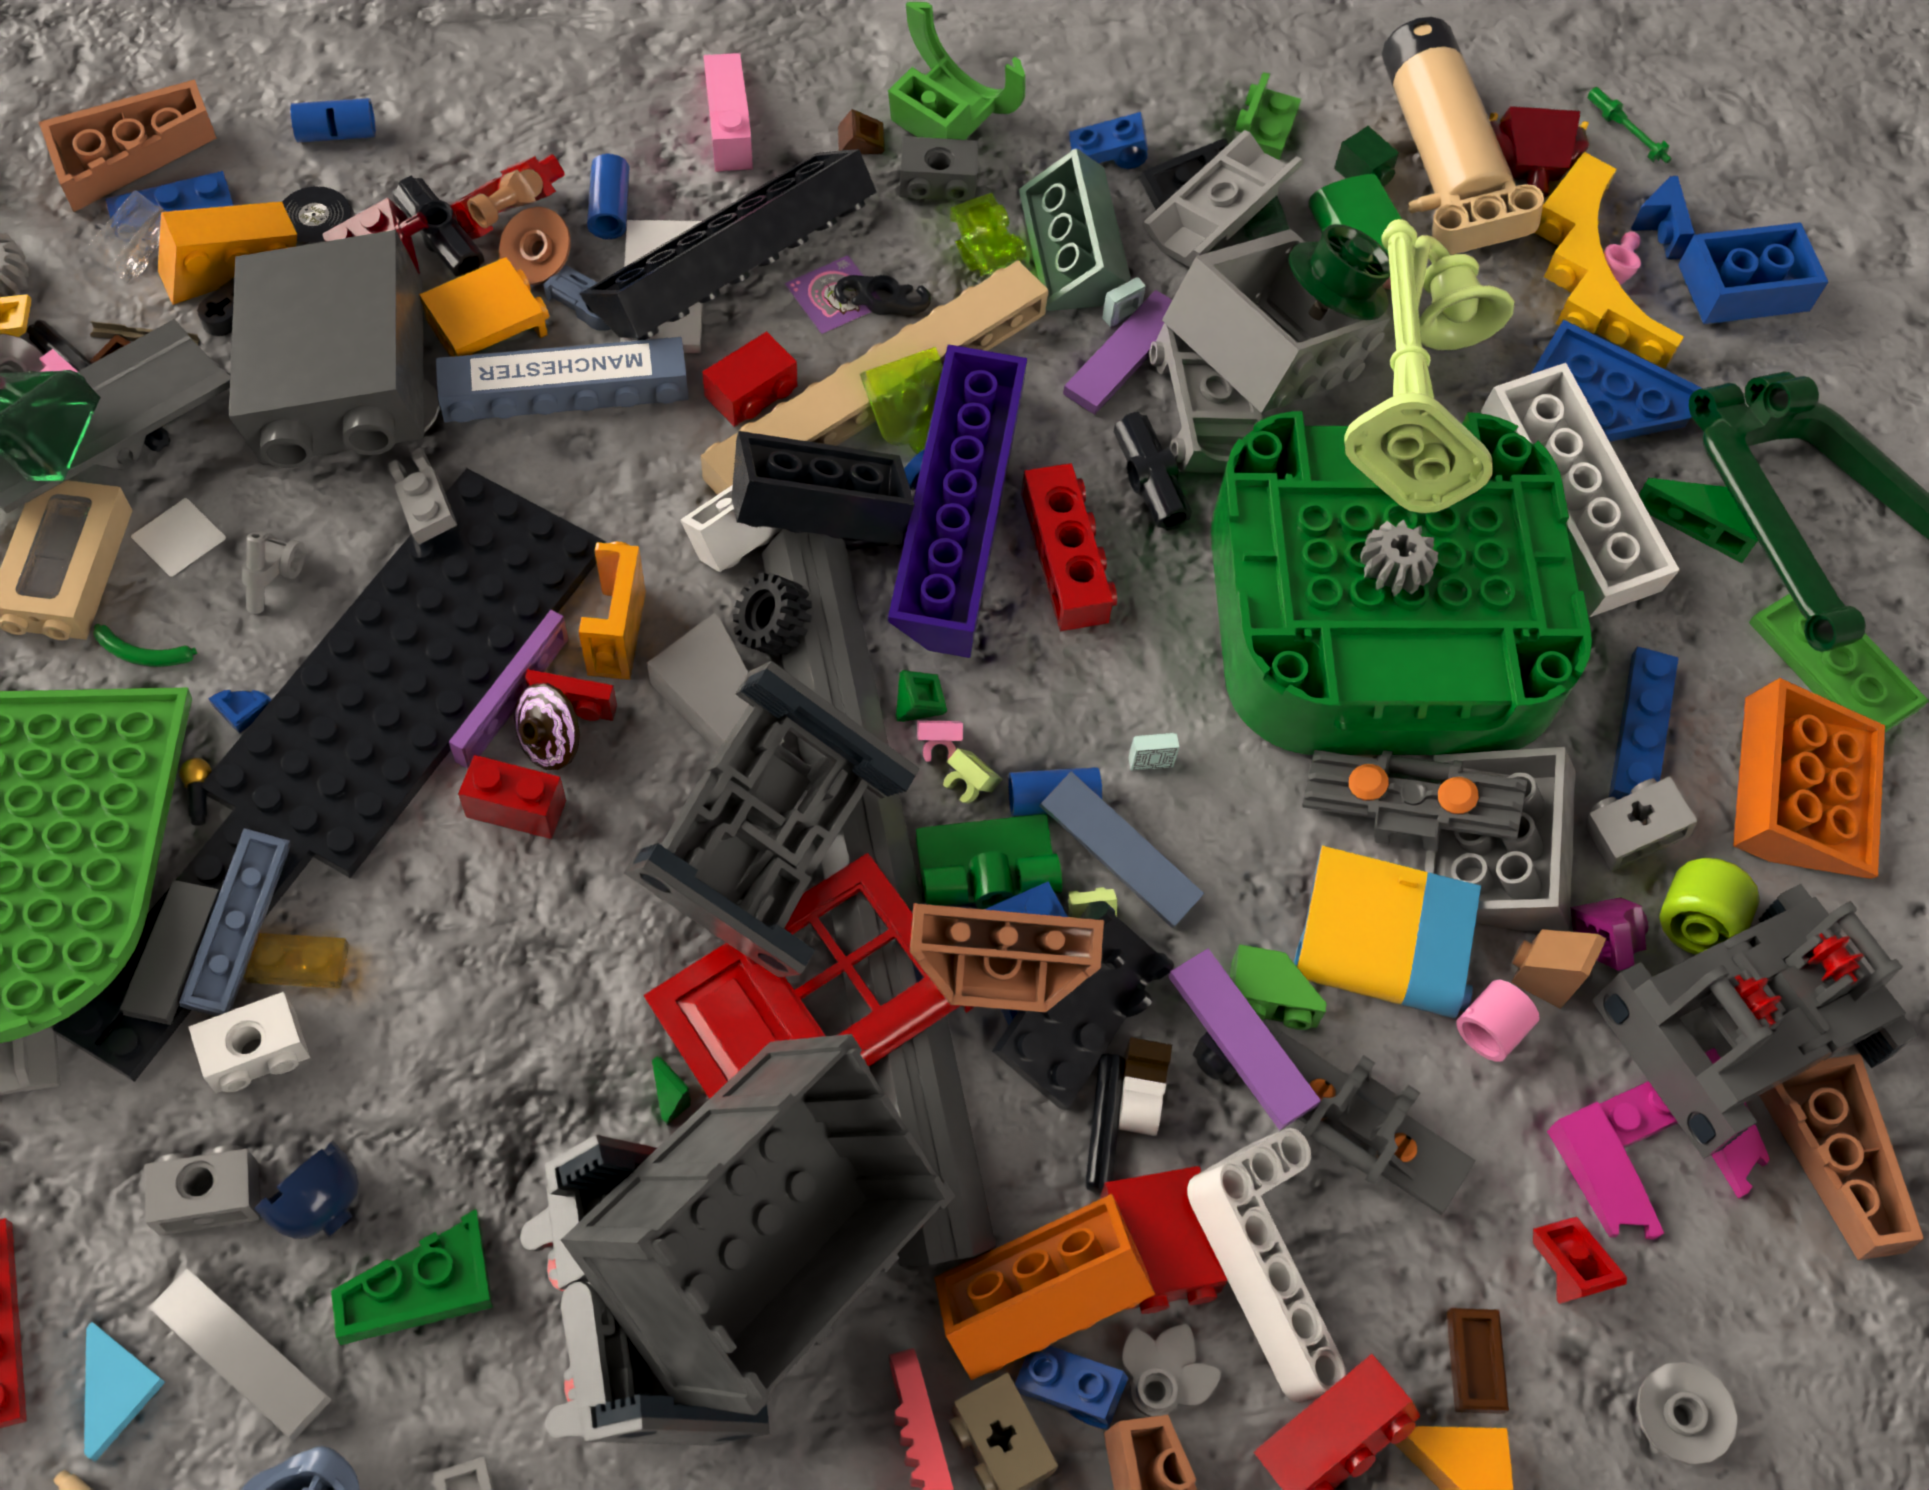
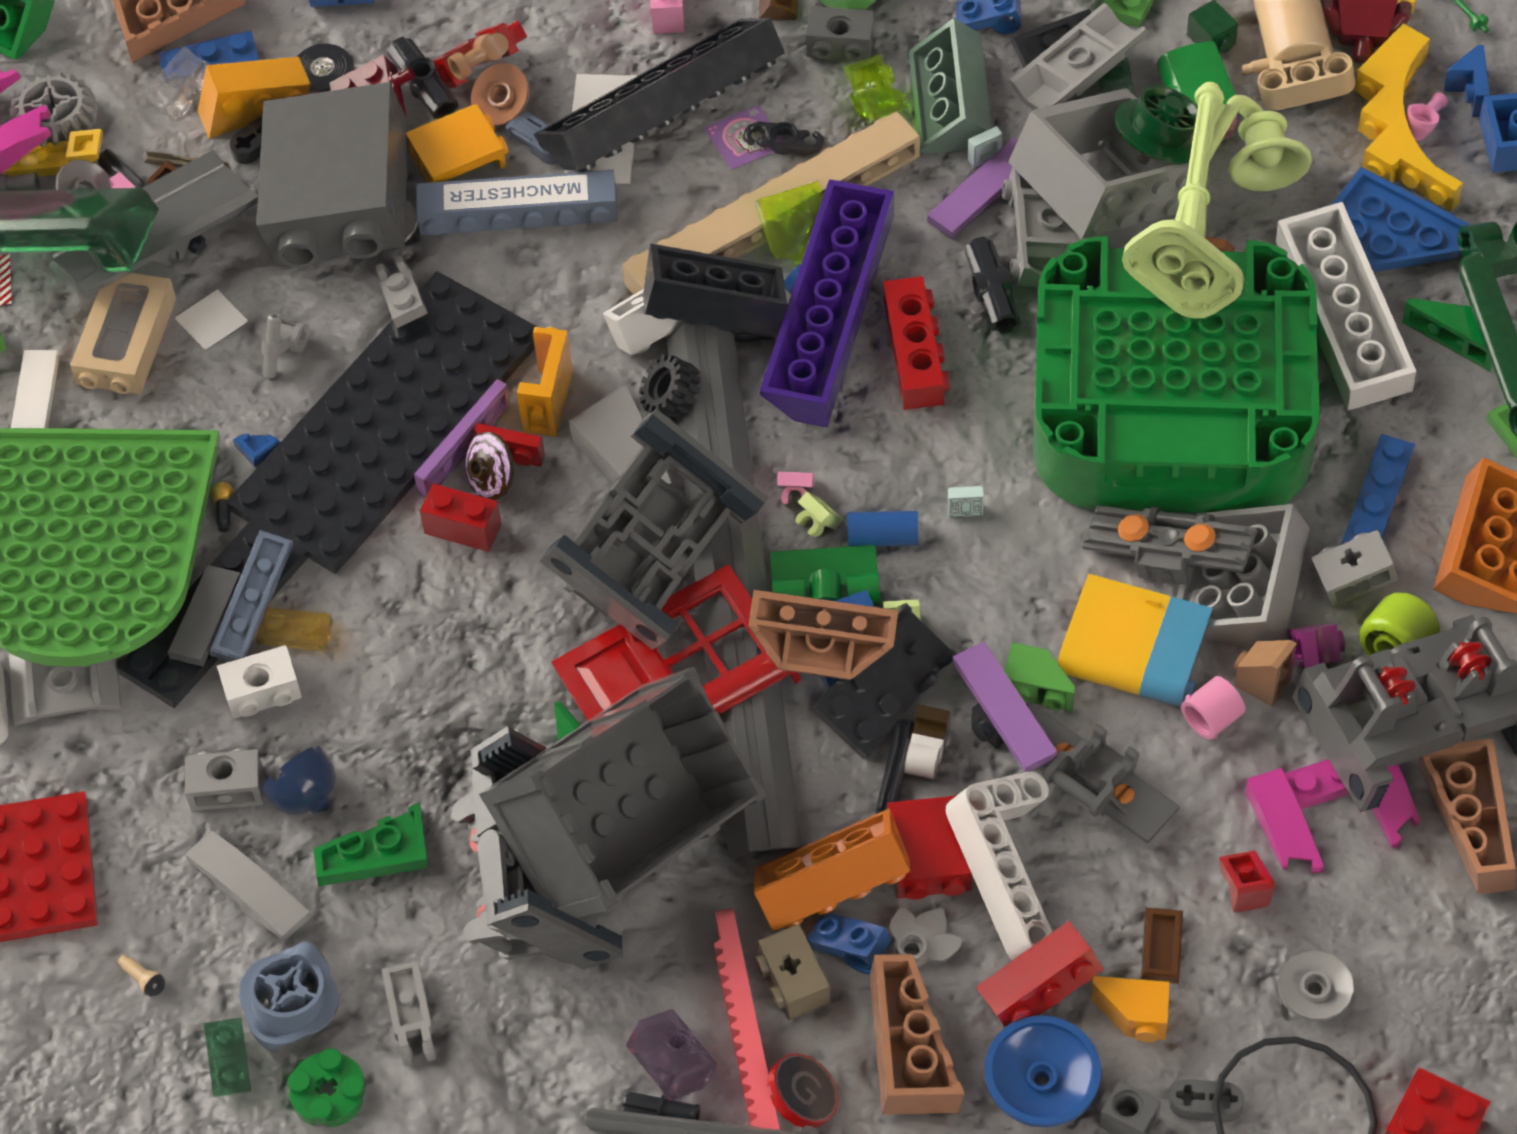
camera: 15 degrees right, 5 degrees down
medium azure tile [84,1322,165,1462] -> none
green piece [93,624,198,667] -> none
blue pin [587,154,630,239] -> none
red brick [702,331,798,427] -> none
green slope [896,670,948,722] -> none
sand blue tile [1039,771,1204,928] -> none
light grey gear [1360,519,1438,596] -> none

